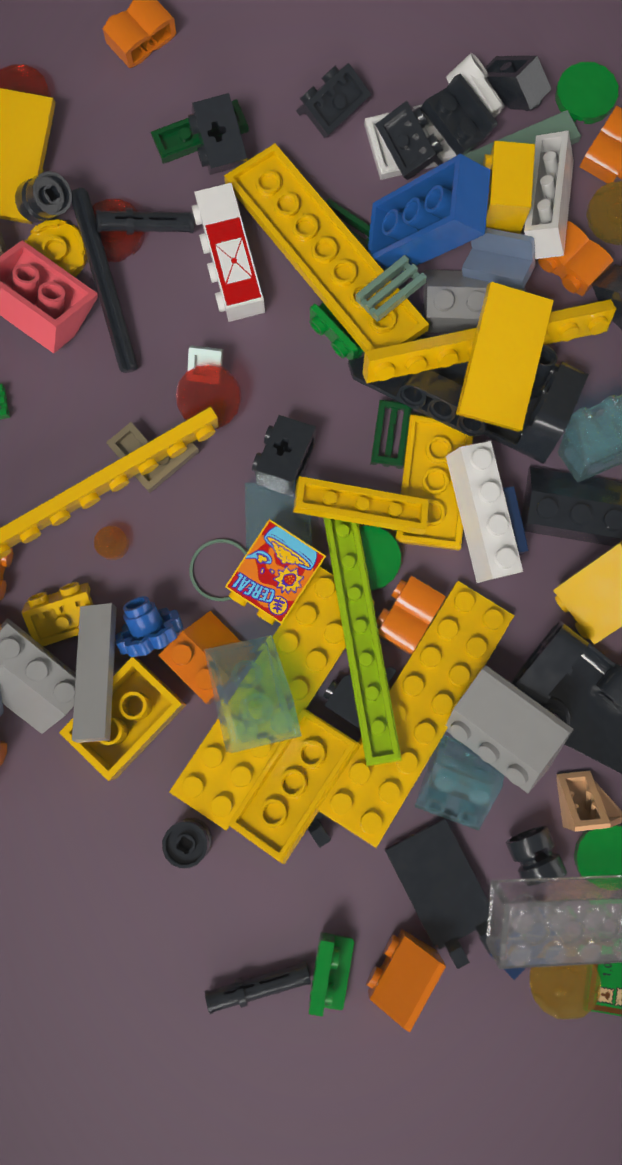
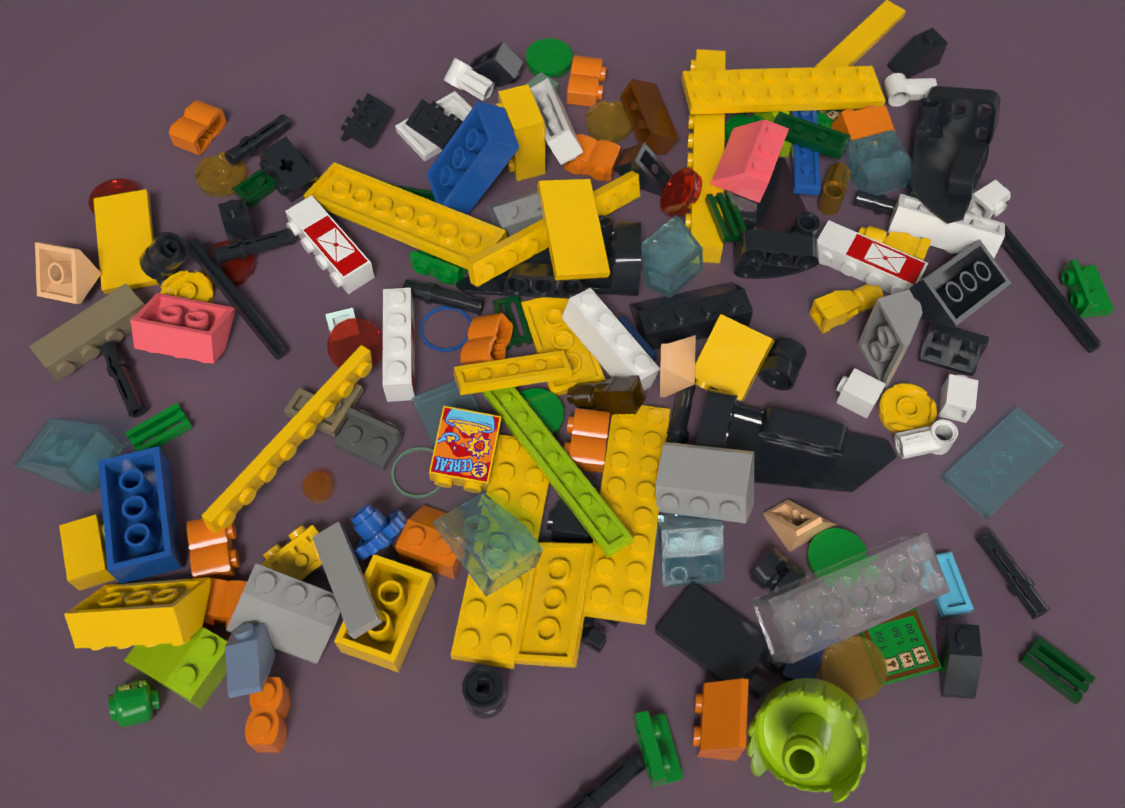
camera: 25 degrees left, 20 degrees down
black brick [252,415,316,497] -> none
sand green tile [355,255,427,322] -> none
black bracket [420,74,498,155] -> none
sand blue panel [462,228,536,290] -> none
none -> clear yellow tile [195,152,248,197]
none -> black slope [218,198,255,244]
none -> black pin [225,114,291,166]
none -> dark grey bracket [333,408,402,471]
none -> white brick [383,288,415,402]
none -> black pin [403,279,485,315]
none -> blue piece [420,306,471,352]
none -> orange brick [460,313,513,365]
none -> dark brown piece [567,376,646,415]
none -> light nougat slope [660,335,696,397]
none -> black pin [666,385,696,444]
none -> lime piece [747,678,869,803]

